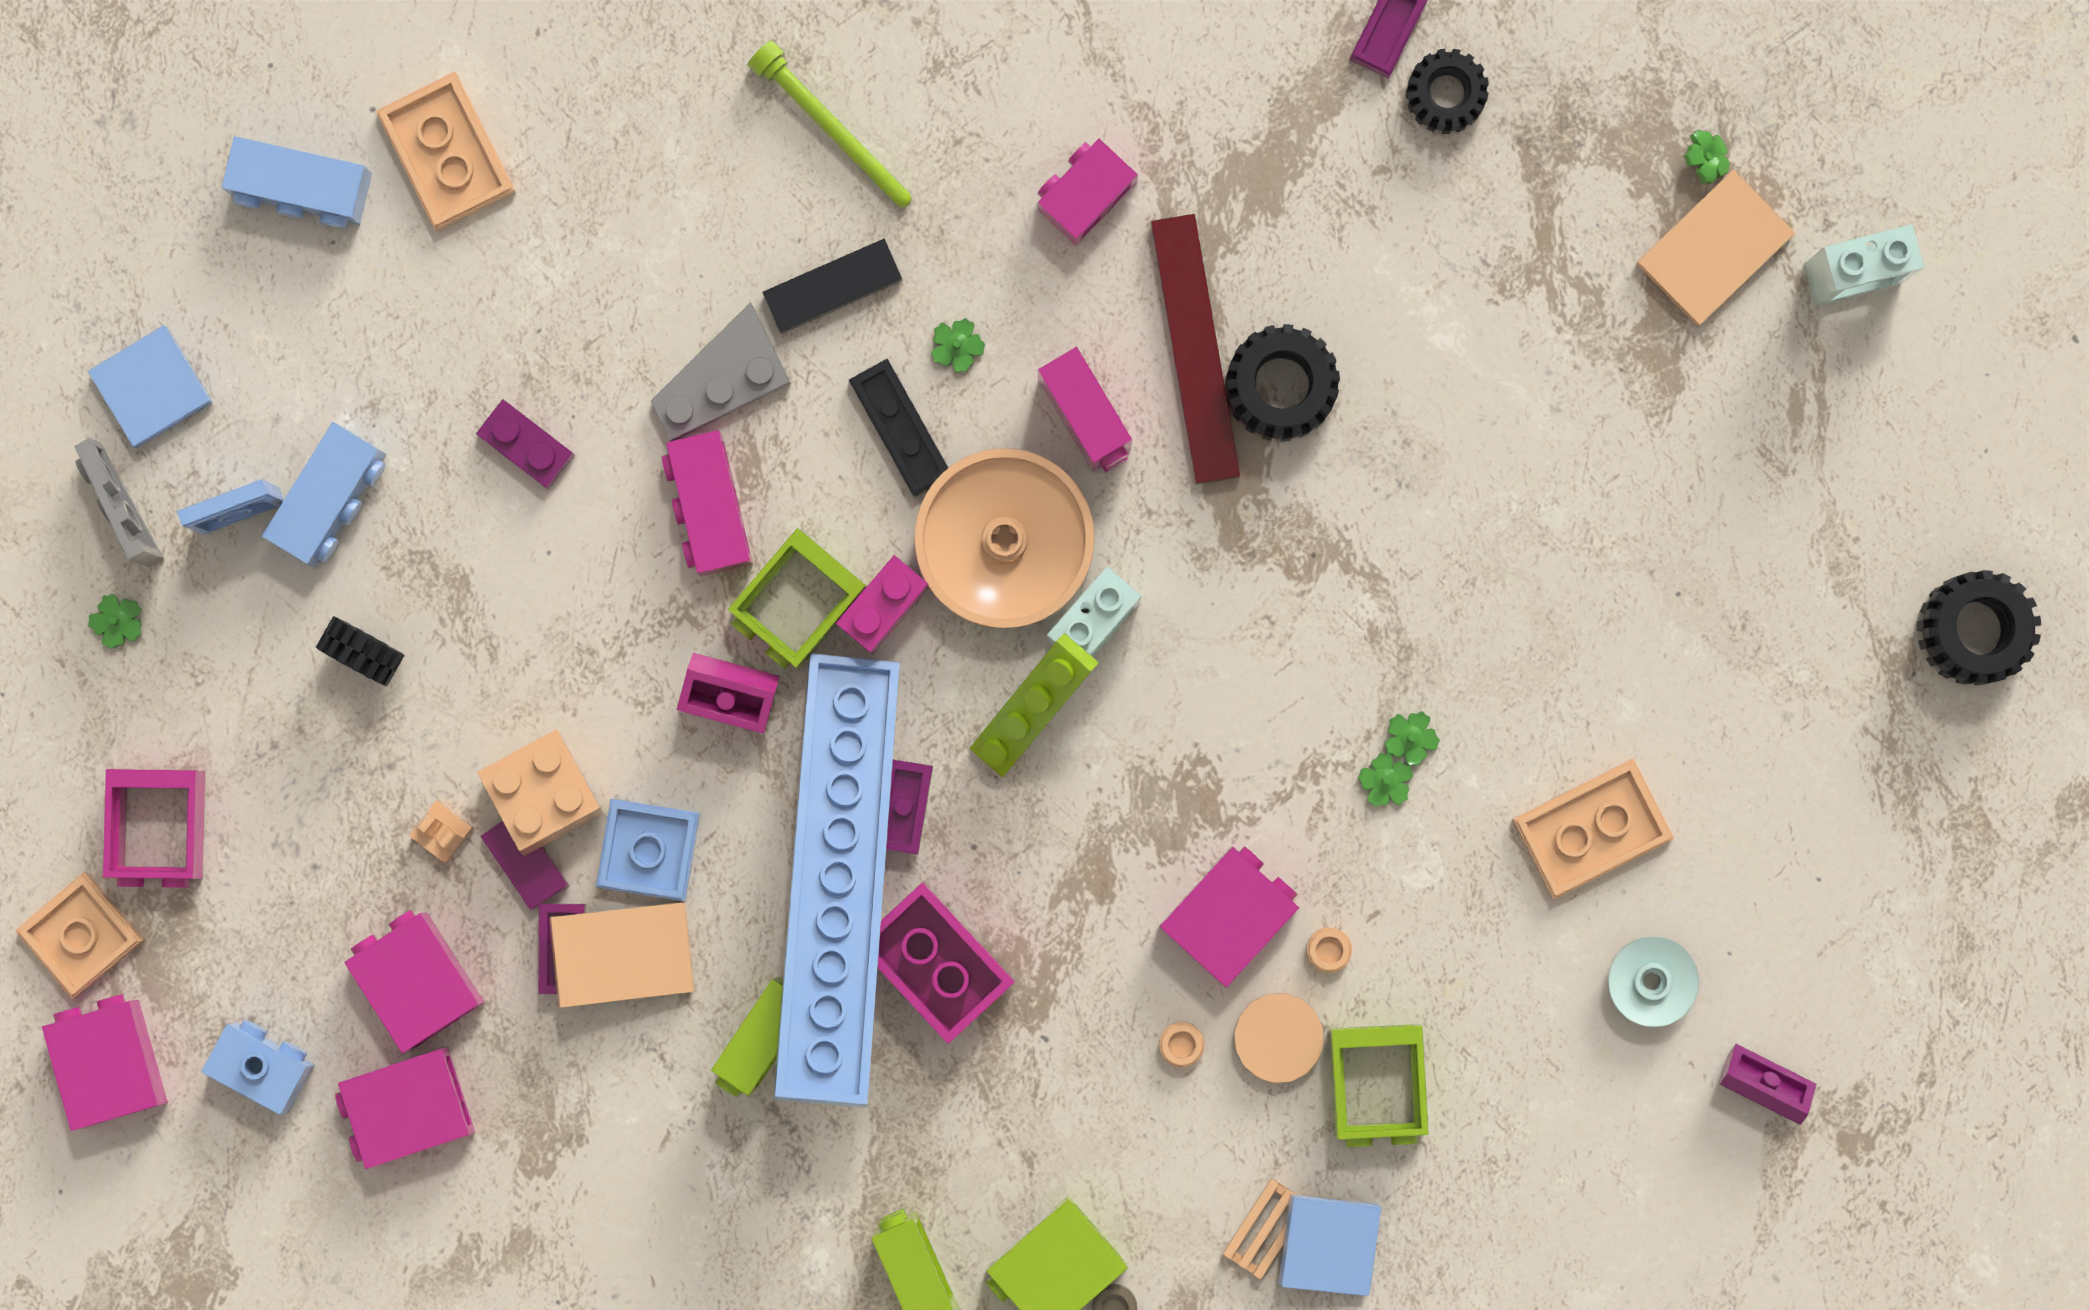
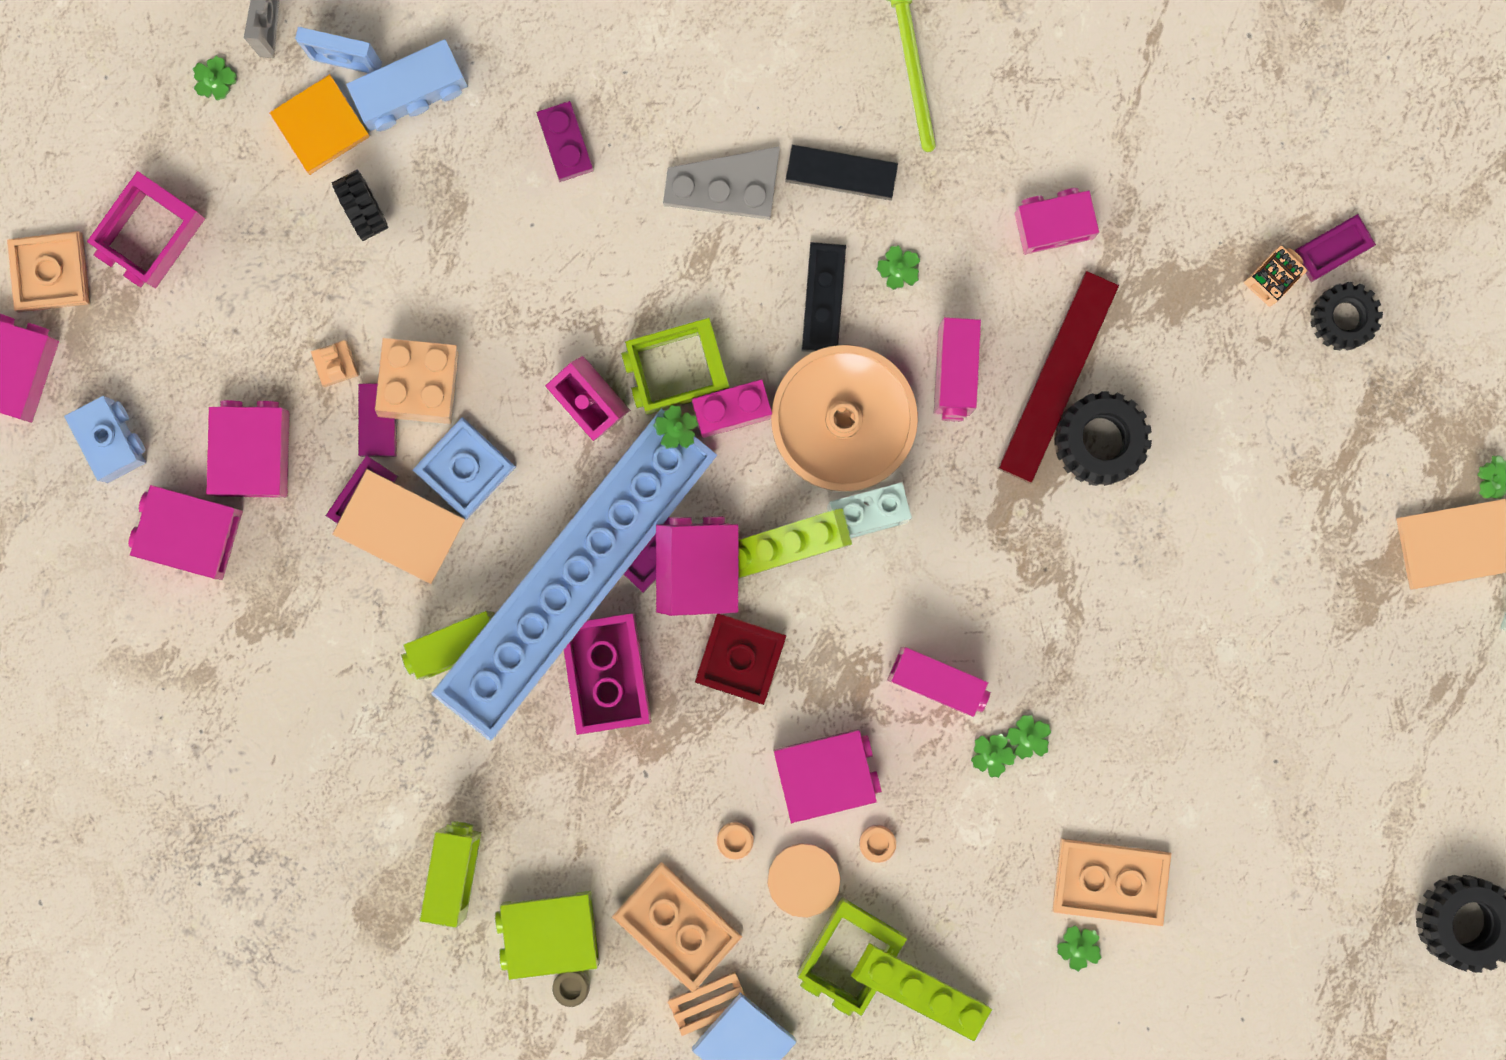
camera: 30 degrees right, 0 degrees up
dark pink brick [661,430,753,577] -> none
light aqua dish [1608,936,1699,1027] -> none
none -> light orange tile [269,74,370,175]
none -> light nougat tile [611,862,742,993]
none -> bright green plant [653,405,698,449]
none -> dark pink brick [656,516,738,616]
none -> dark red plate [694,614,787,705]
none -> lime plate [851,943,992,1042]
none -> dark pink brick [887,647,991,717]
none -> bright green plant [1057,925,1102,972]
none -> brick [1243,246,1308,307]

